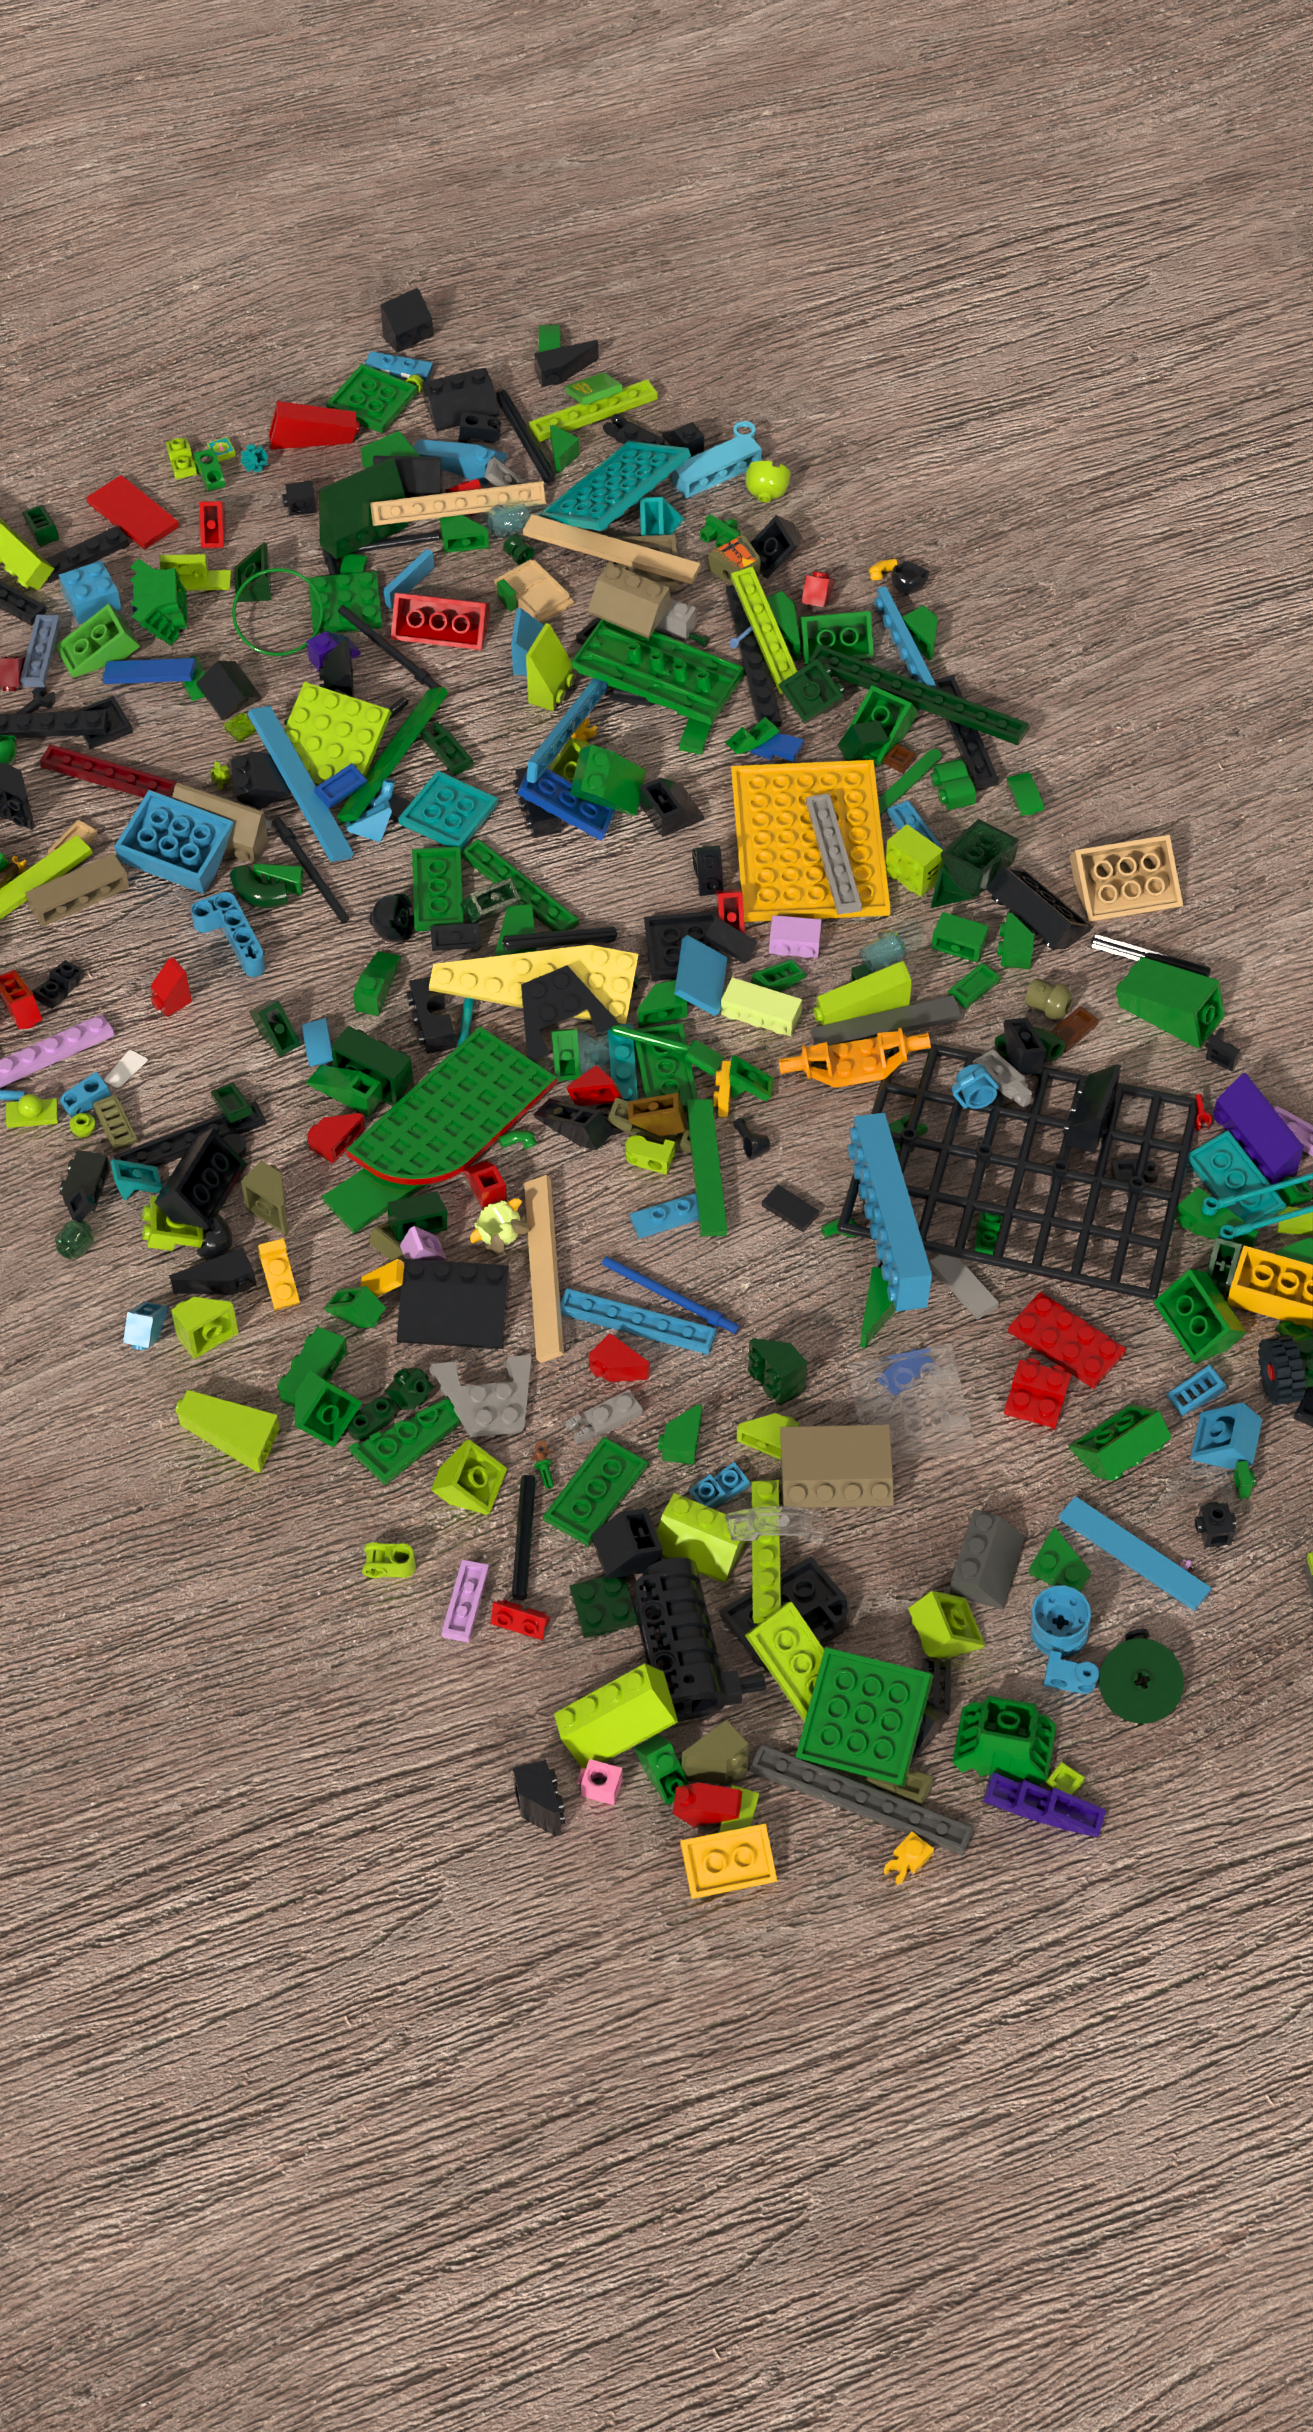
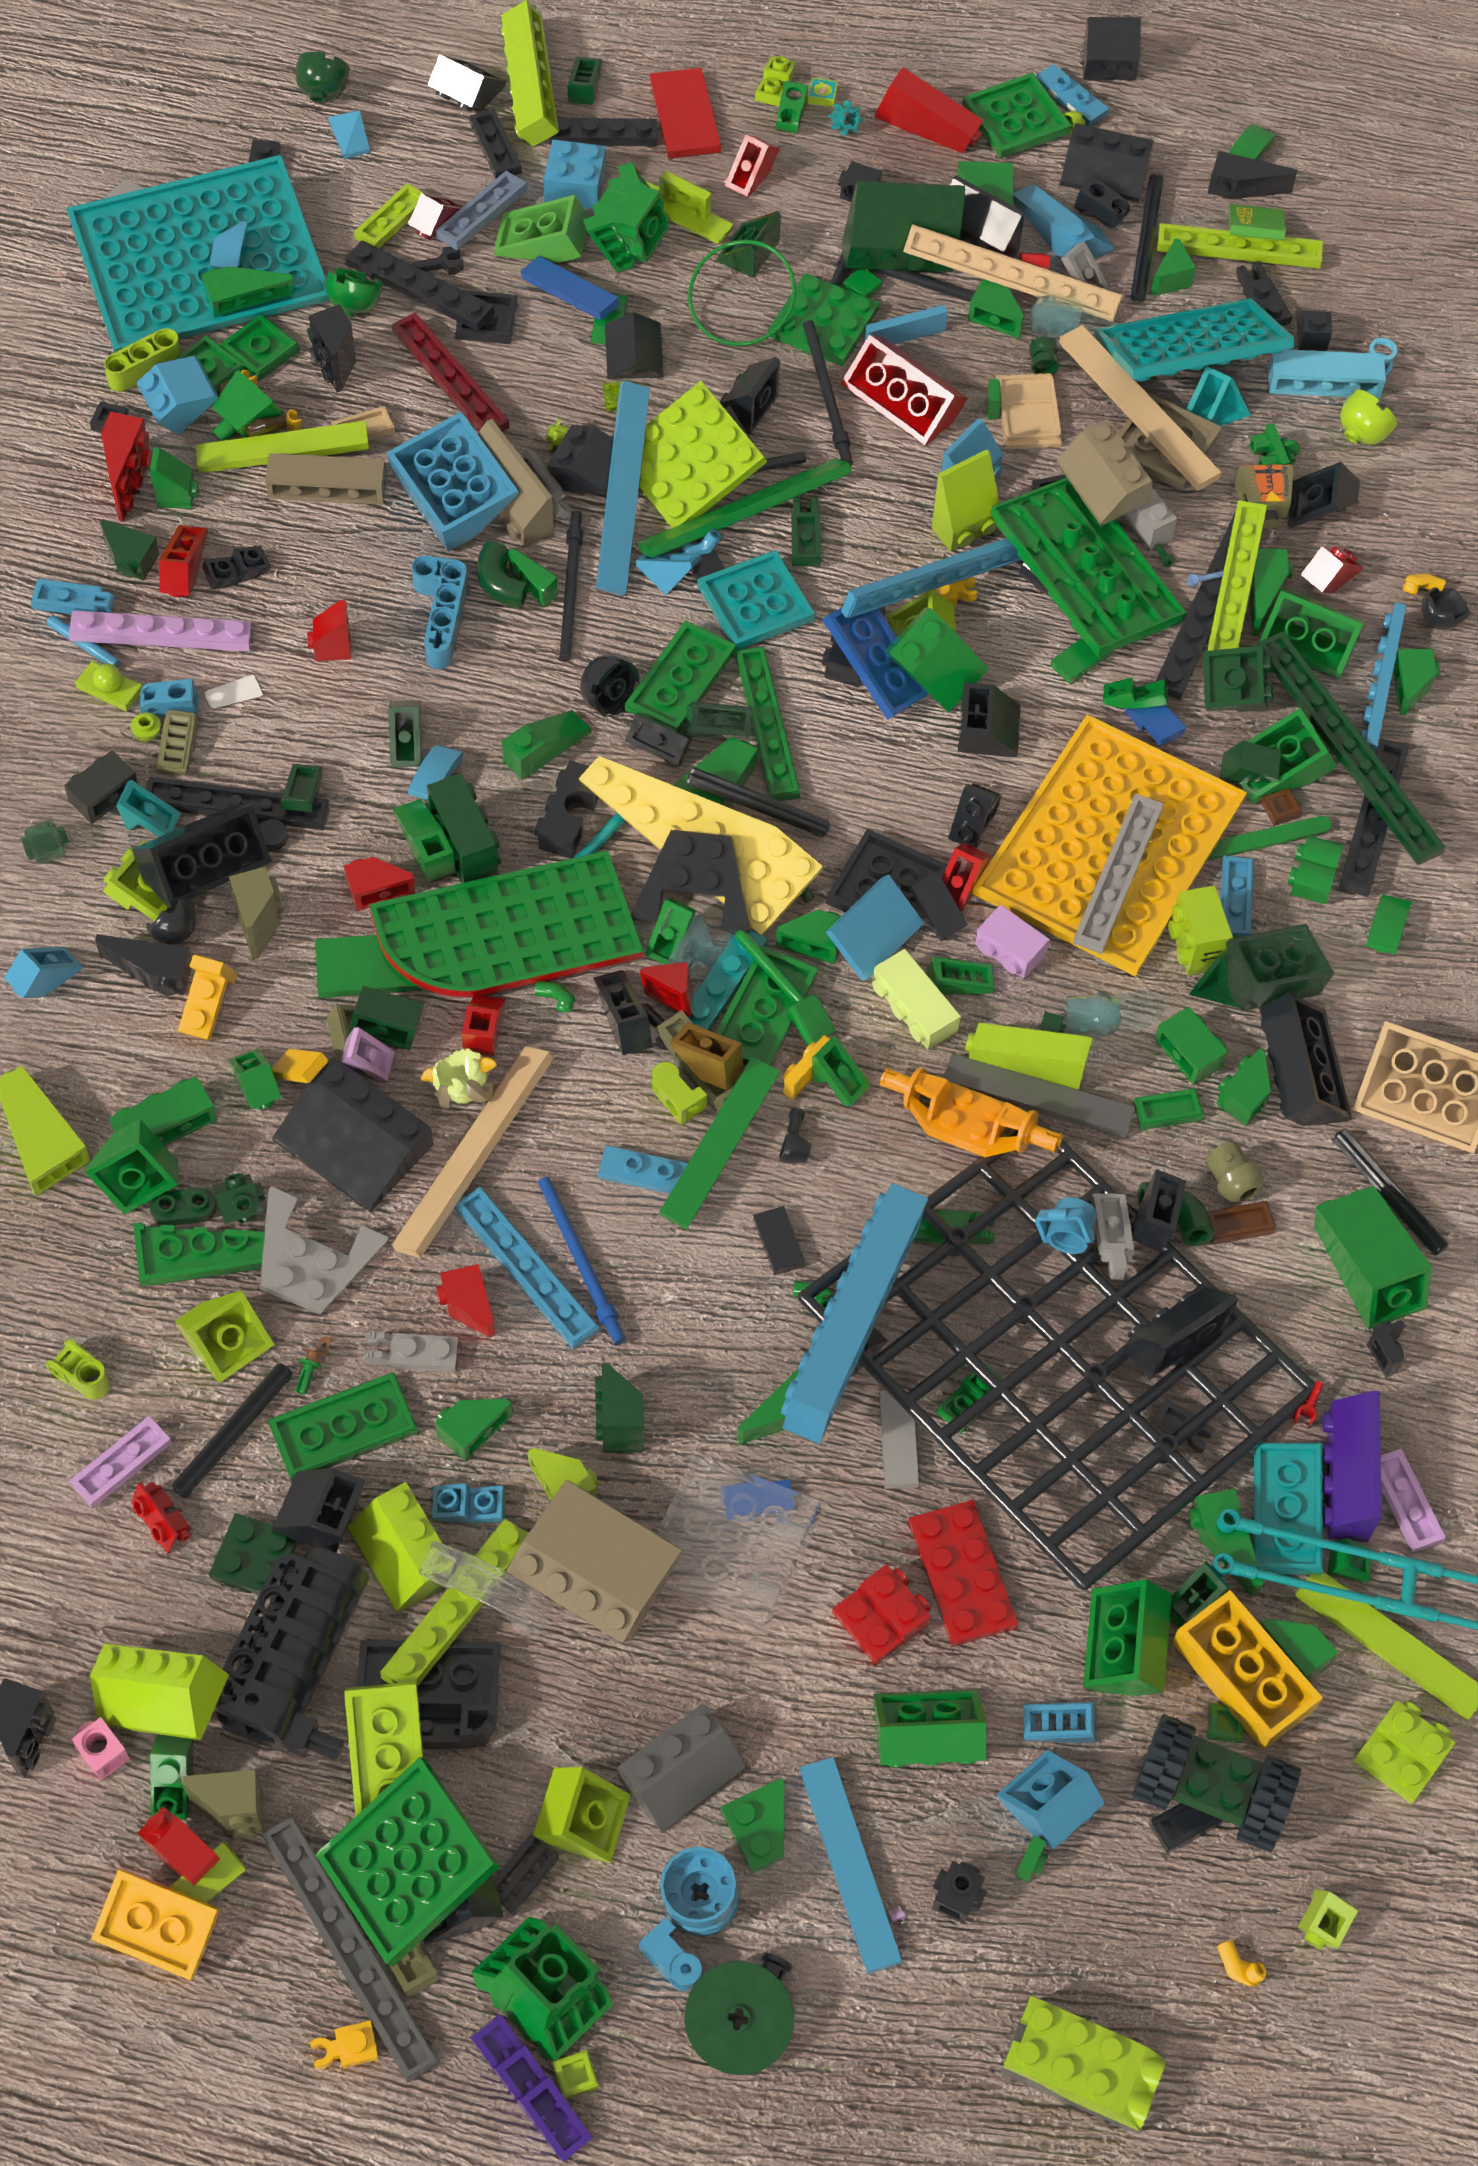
camera: 30 degrees right, 5 degrees up
black plate [65,1185,96,1223] -> none
lime slope [171,1297,239,1359] -> none
dark purple slope [307,631,360,671] -> none
blue tile [314,763,367,809] -> none

